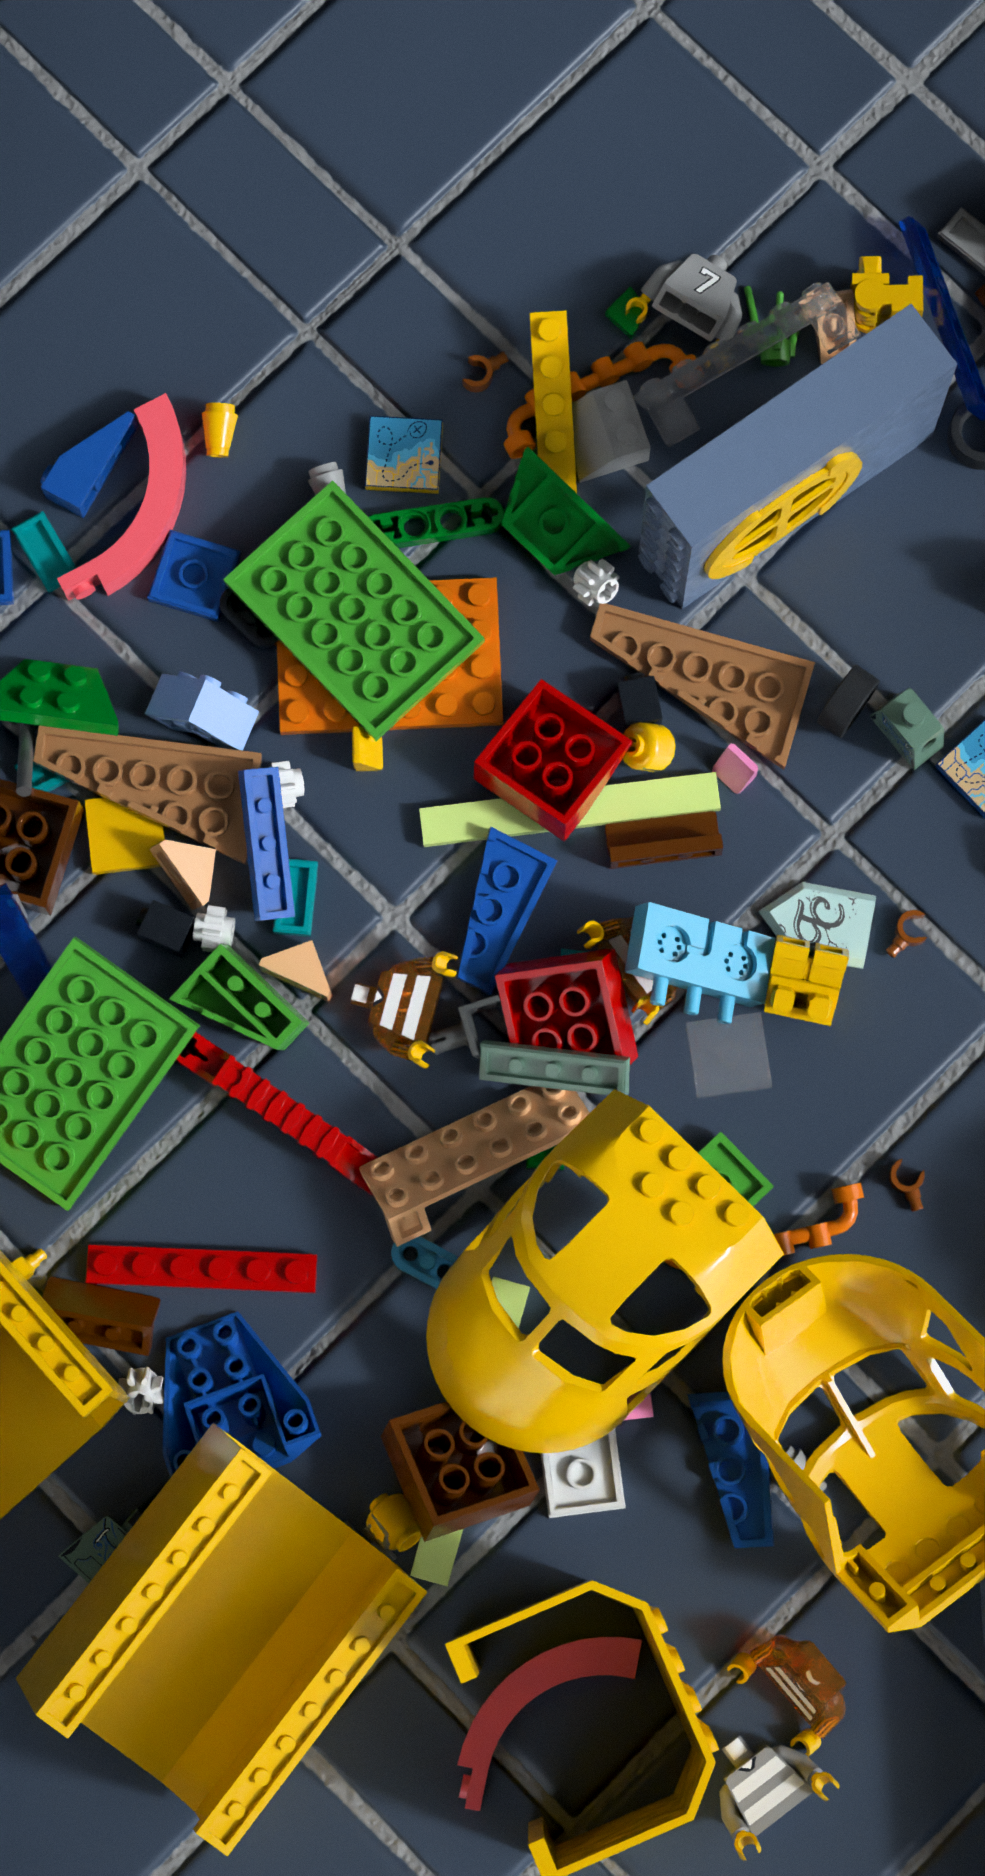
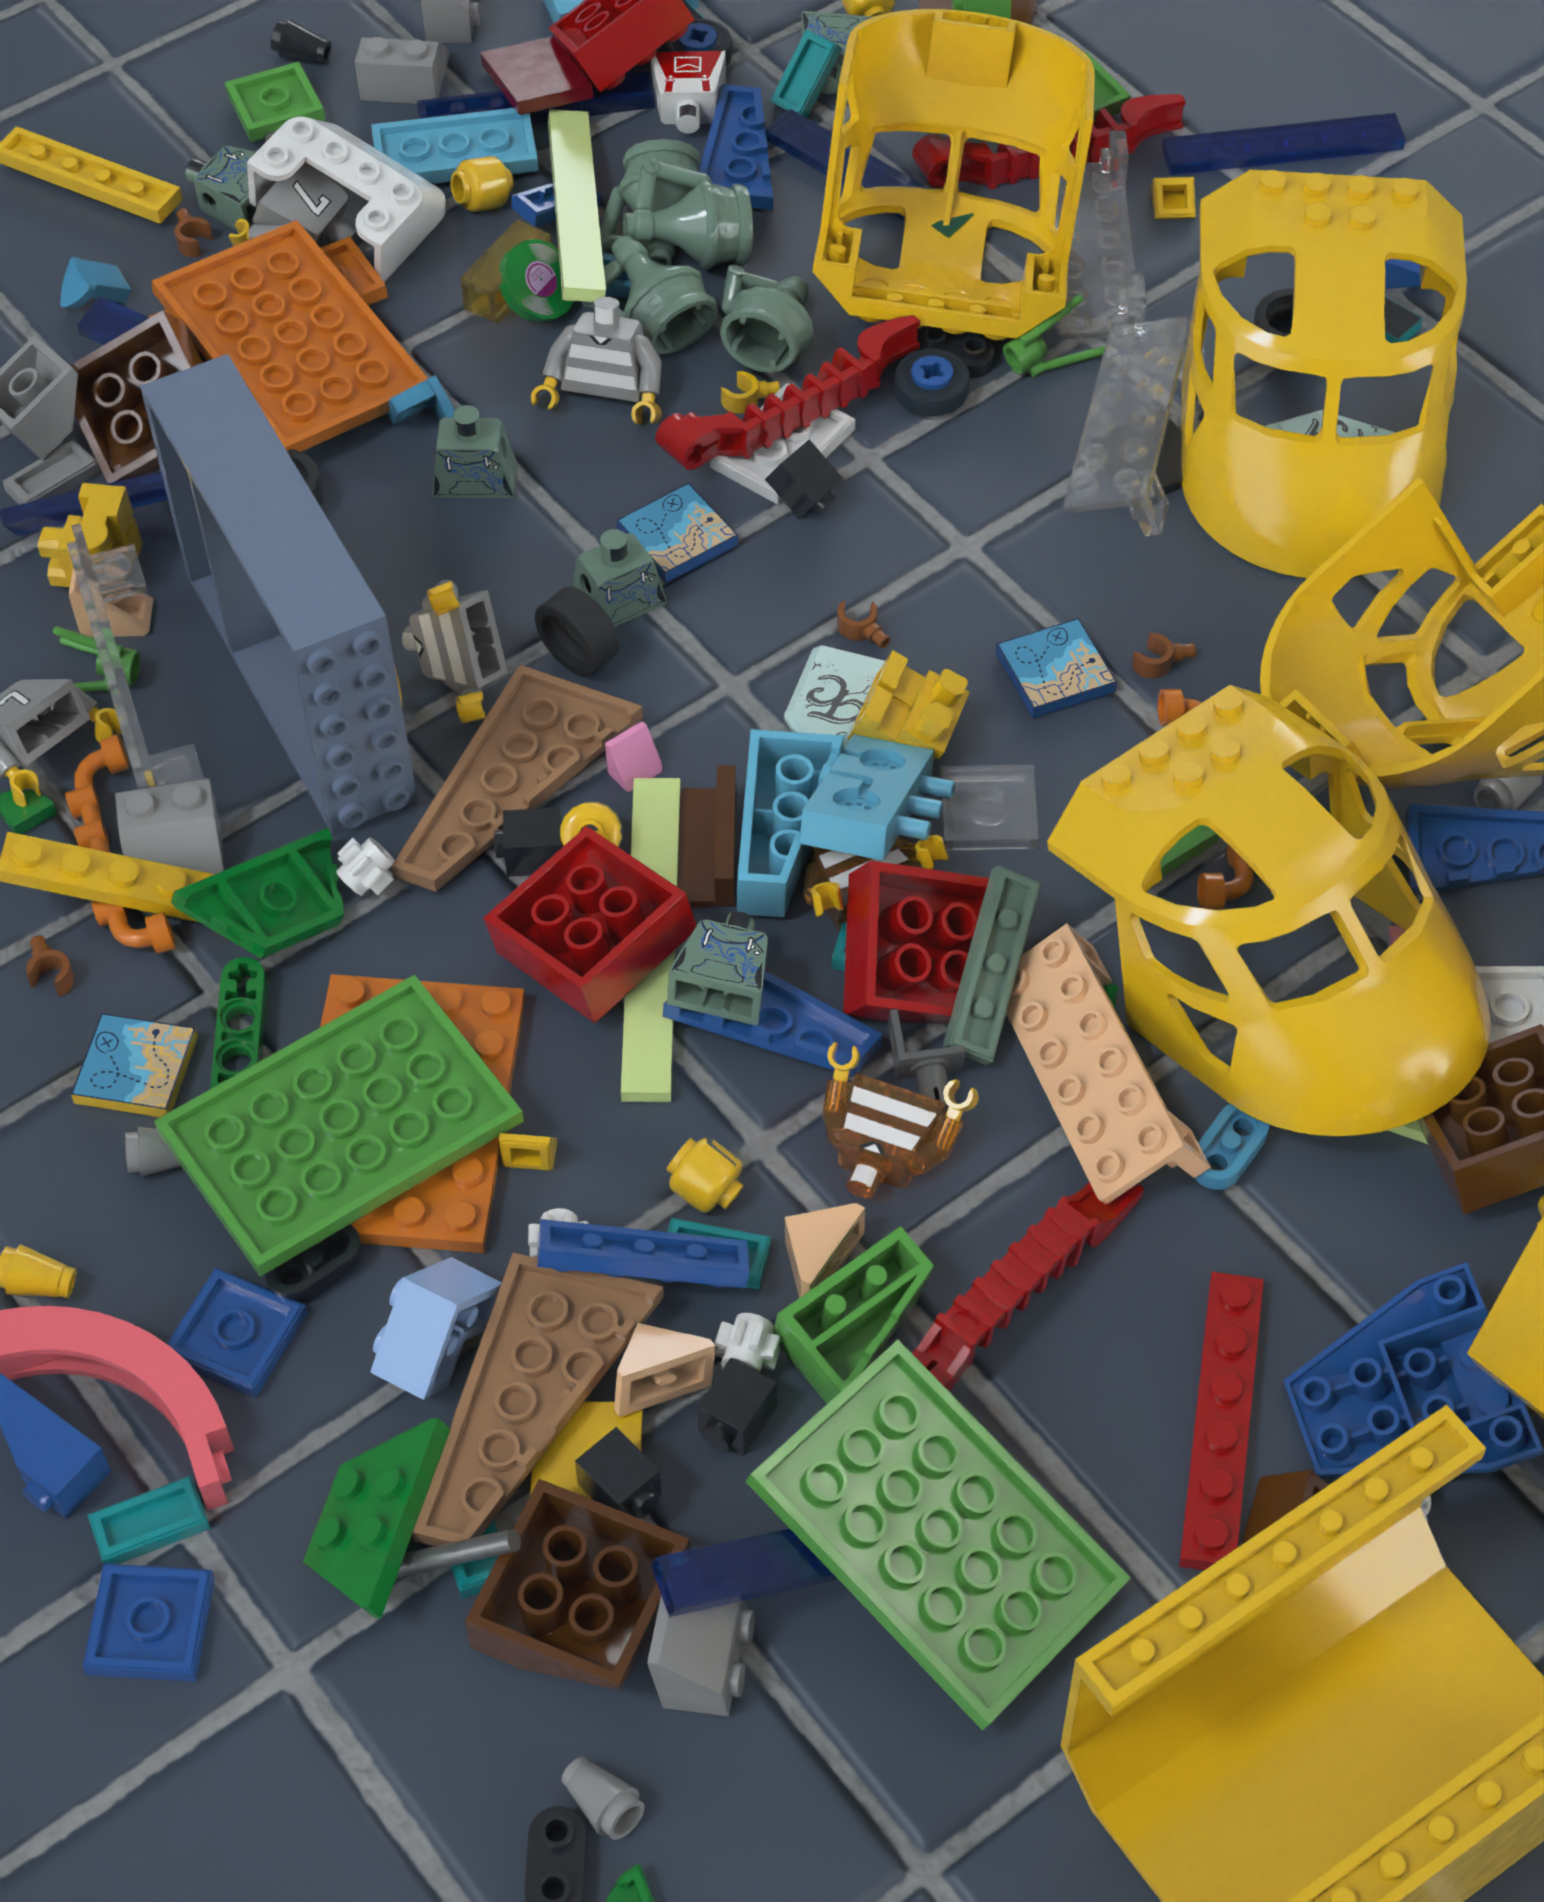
camera: 85 degrees left, 25 degrees down
none -> light grey torso [402,580,508,723]
none -> black brick [575,1427,661,1519]
none -> yellow head [666,1137,744,1213]
none -> sand green torso [667,912,768,1026]
none -> medium azure wedge [737,729,844,917]
none -> tile [996,618,1117,718]

